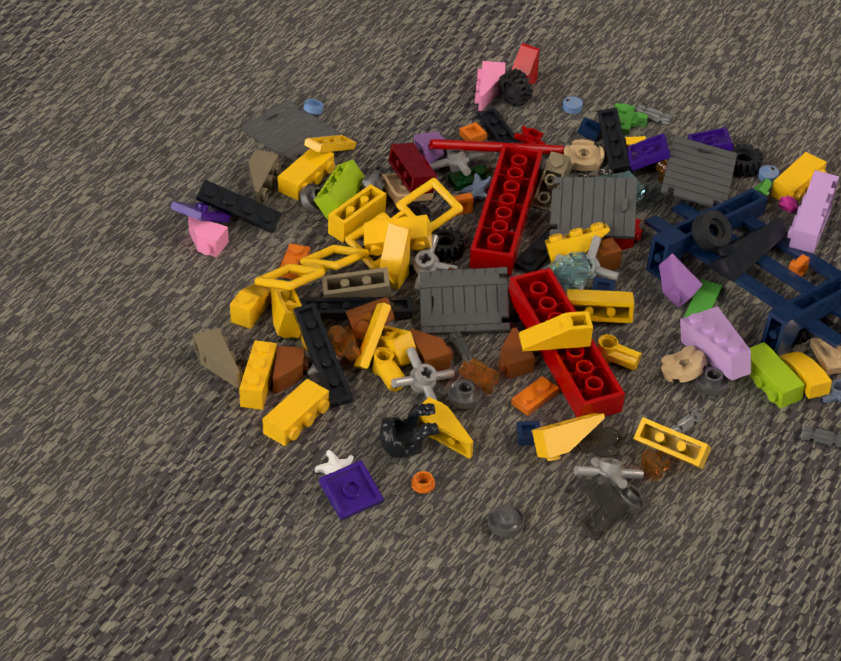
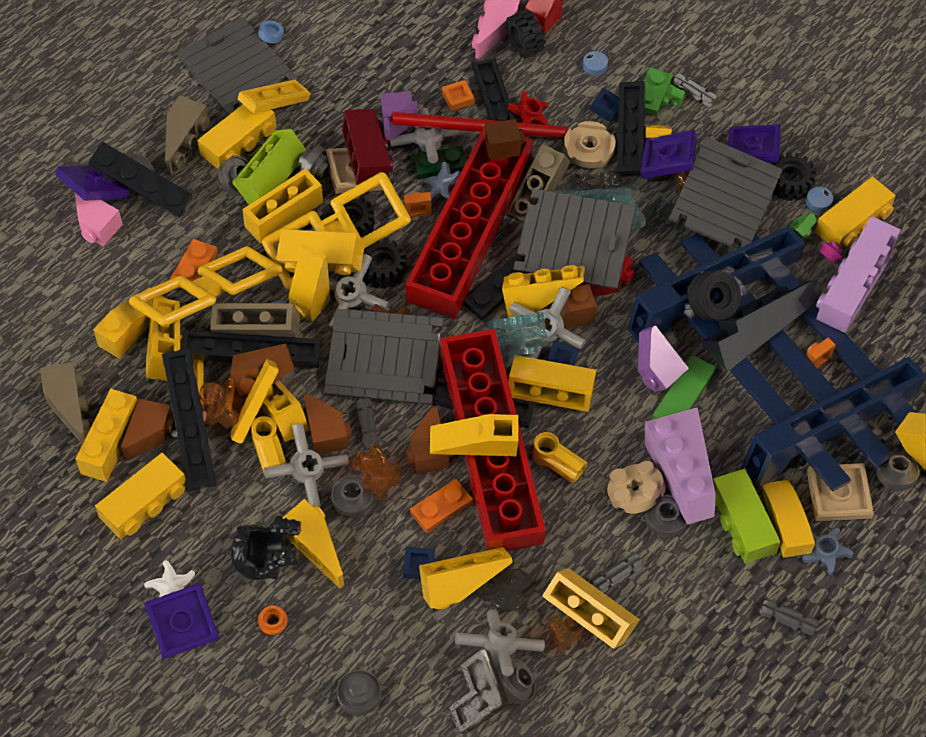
camera: 10 degrees right, 15 degrees up
none -> reddish brown brick [484,119,525,160]

